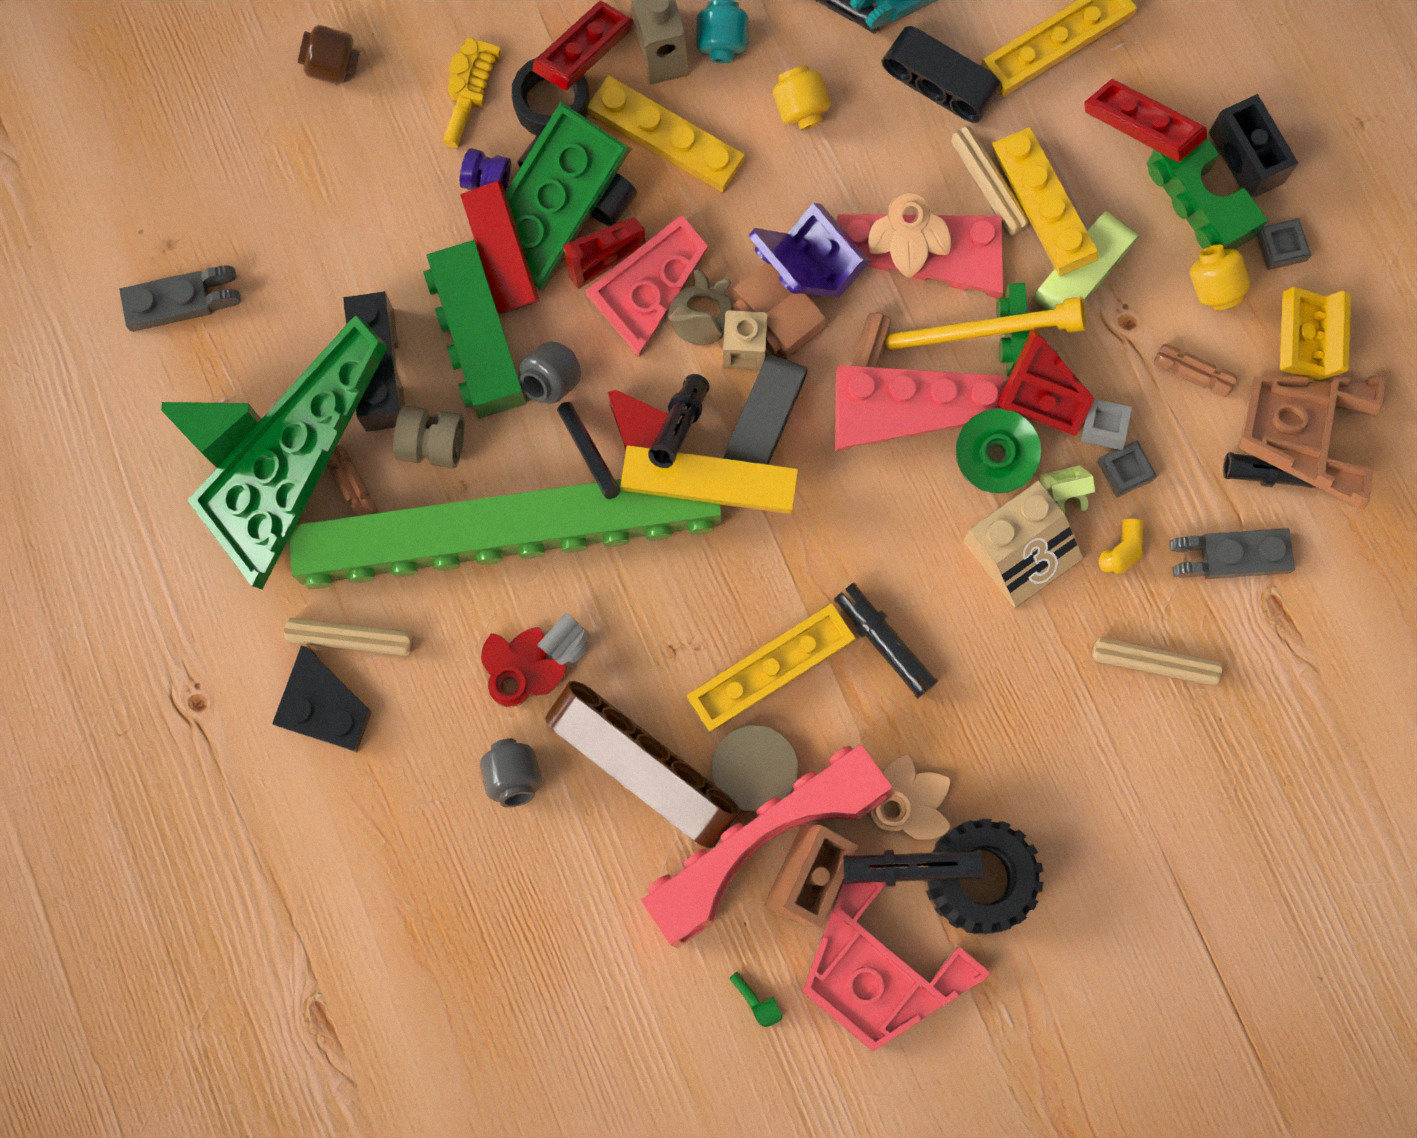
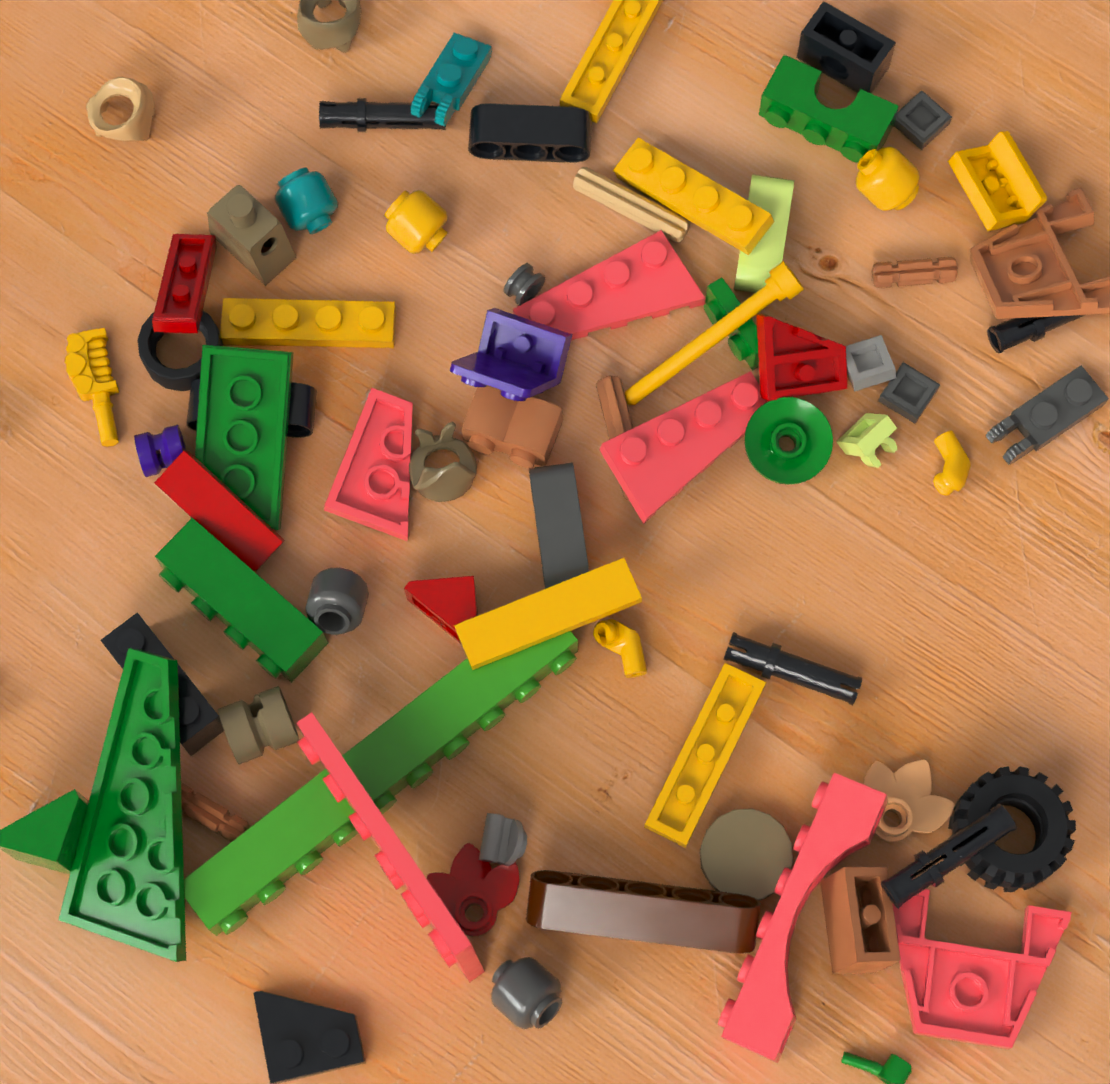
camera: 30 degrees left, 5 degrees down
tan axle [284,618,413,656] -> none
black bar [557,402,620,499] -> none
red wing [563,217,646,289] -> none
black pin [648,374,710,468] -> none
tan bracket [723,310,767,370] -> none
light nougat plate [868,193,951,278] -> none
tan slope [963,480,1083,609] -> none
red tile [1084,79,1207,162] -> none
tan axle [1092,637,1222,686] -> none
none -> coral wing [296,712,485,983]
none -> dark grey bush [504,263,545,306]
none -> yellow arm [593,619,647,678]

